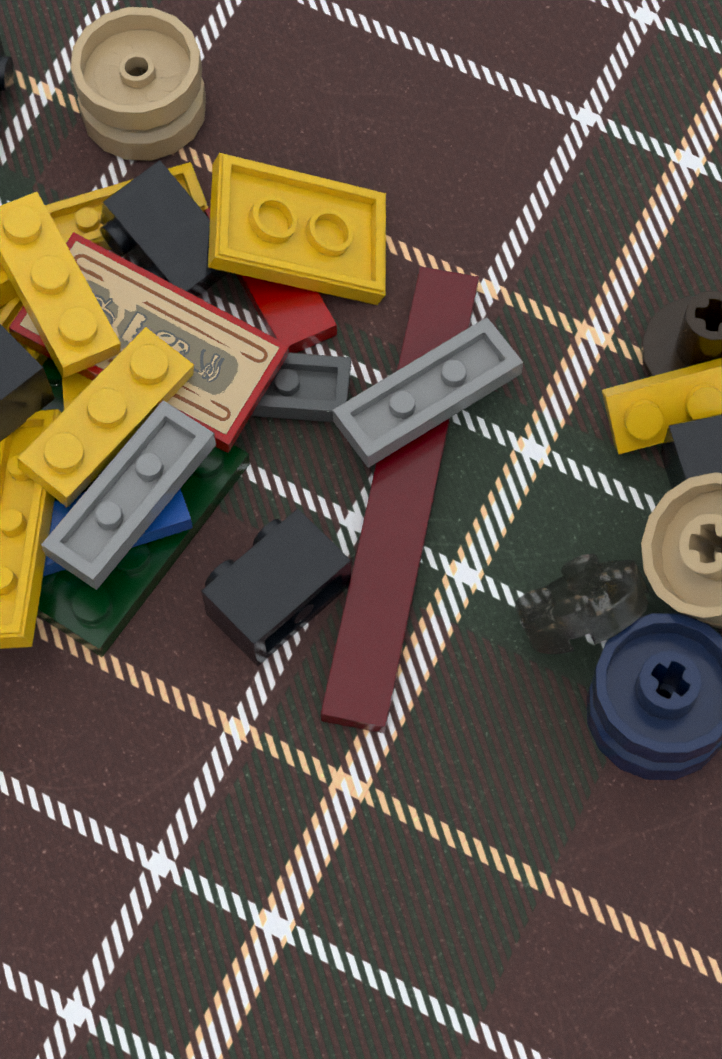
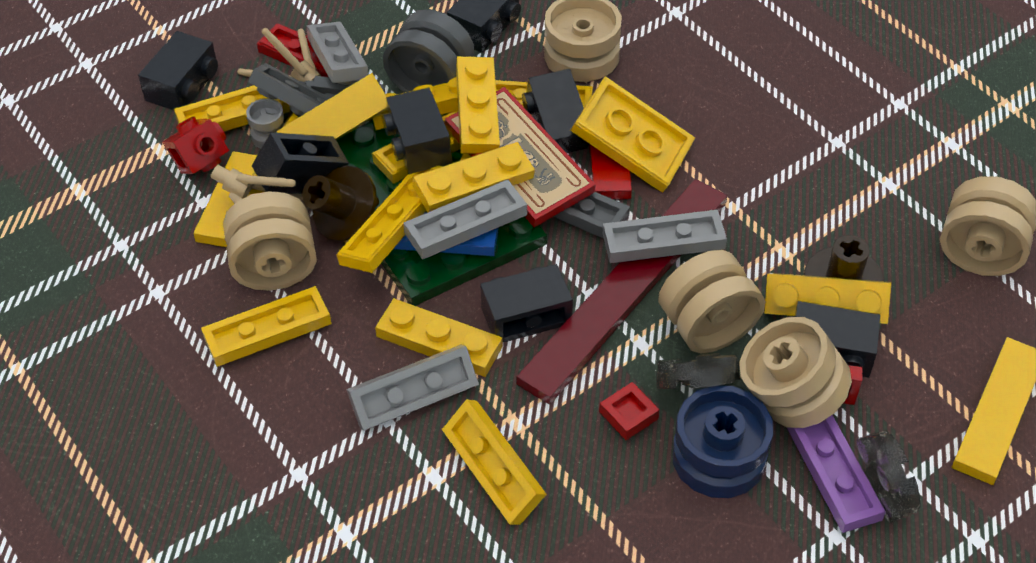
camera: 25 degrees right, 15 degrees down
none -> light grey plate [346,344,479,431]
none -> yellow plate [375,298,503,377]
none -> yellow plate [442,399,547,525]
none -> red plate [599,382,660,440]
none -> tan wheel [658,250,766,354]

